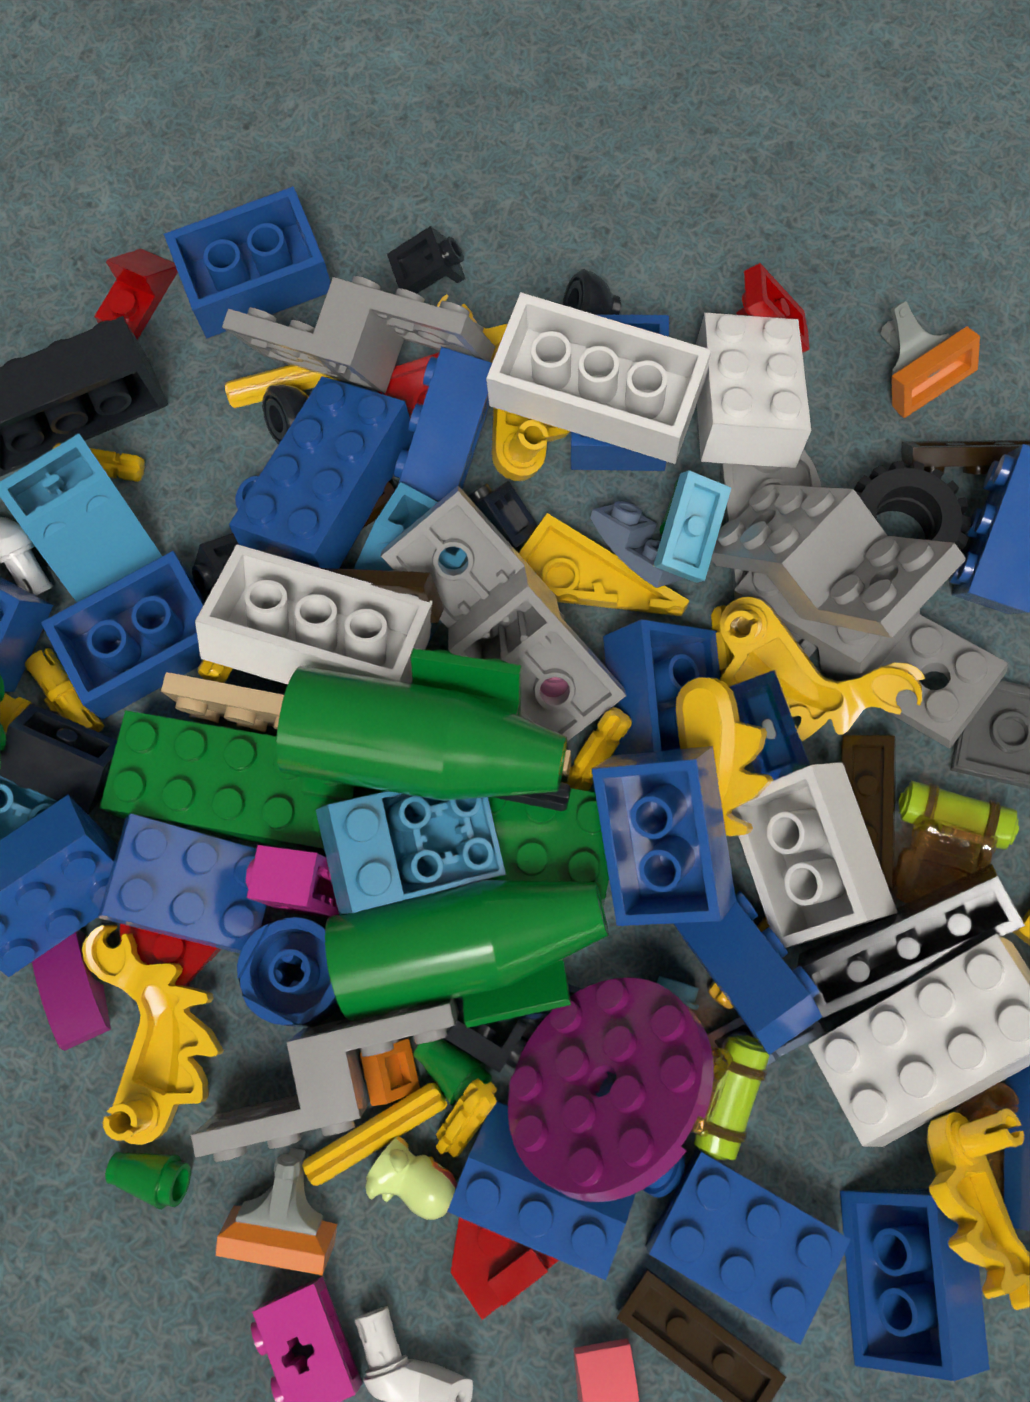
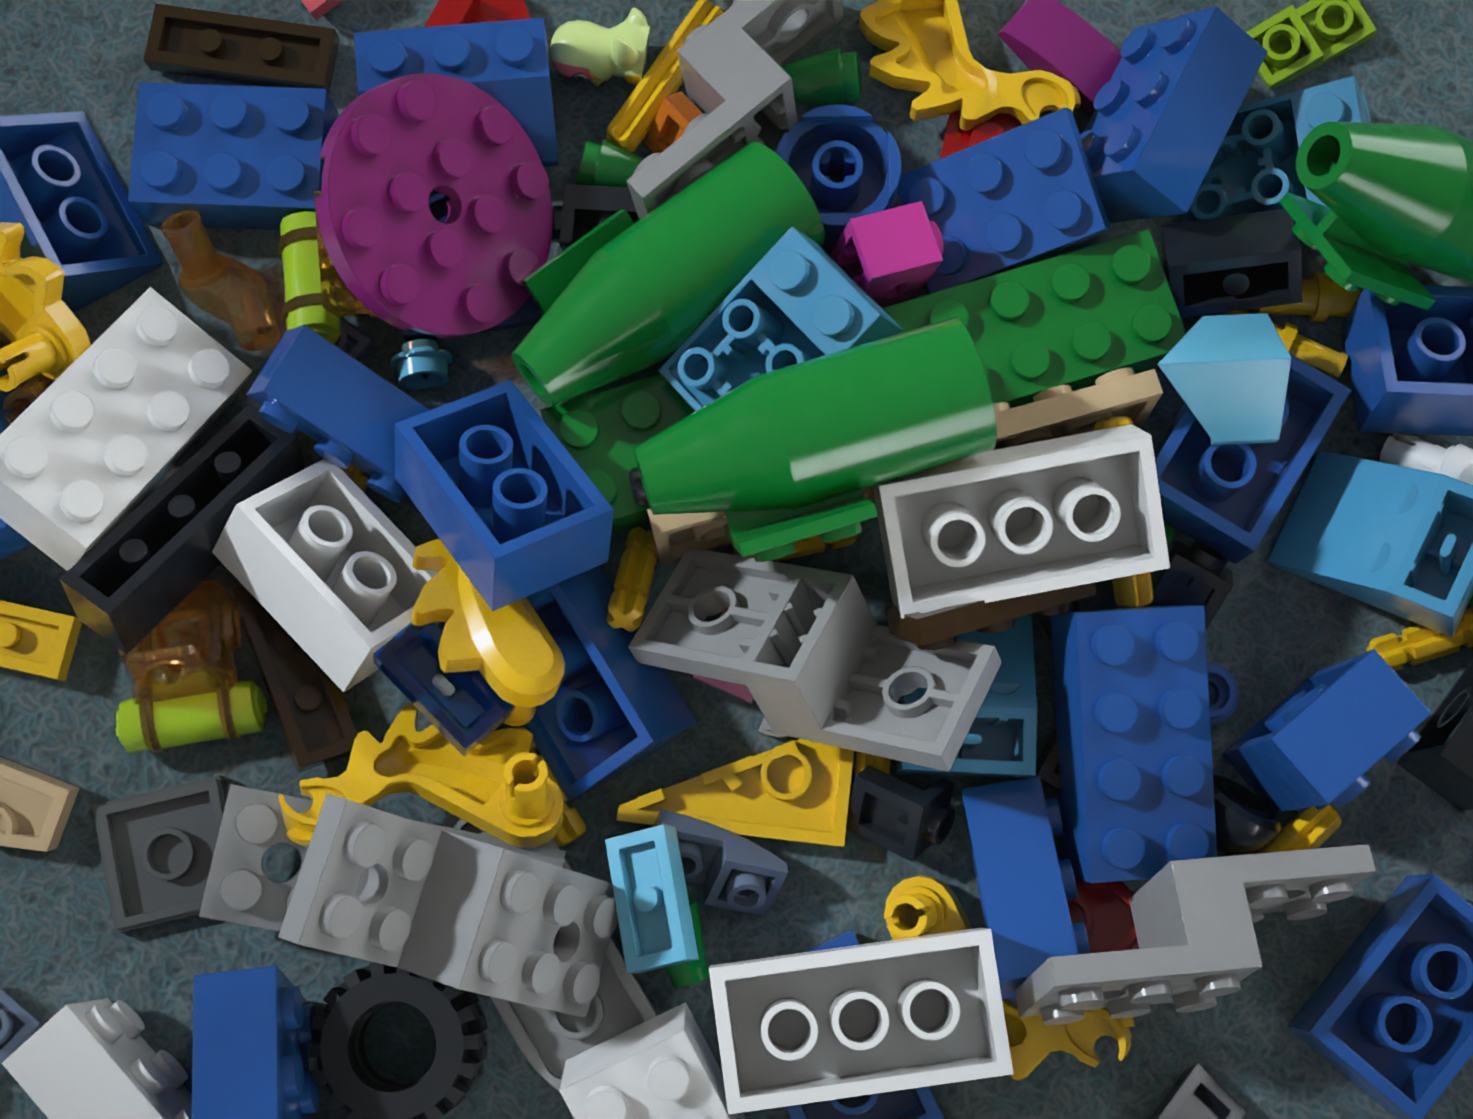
camera: 145 degrees right, 5 degrees up
yellow axle [436,1079,497,1157] -> none
none -> clear orange arm [161,210,281,351]
none -> green cone [780,46,862,106]
none -> medium azure slope [1157,313,1291,445]
none -> blue brick [1222,649,1432,813]

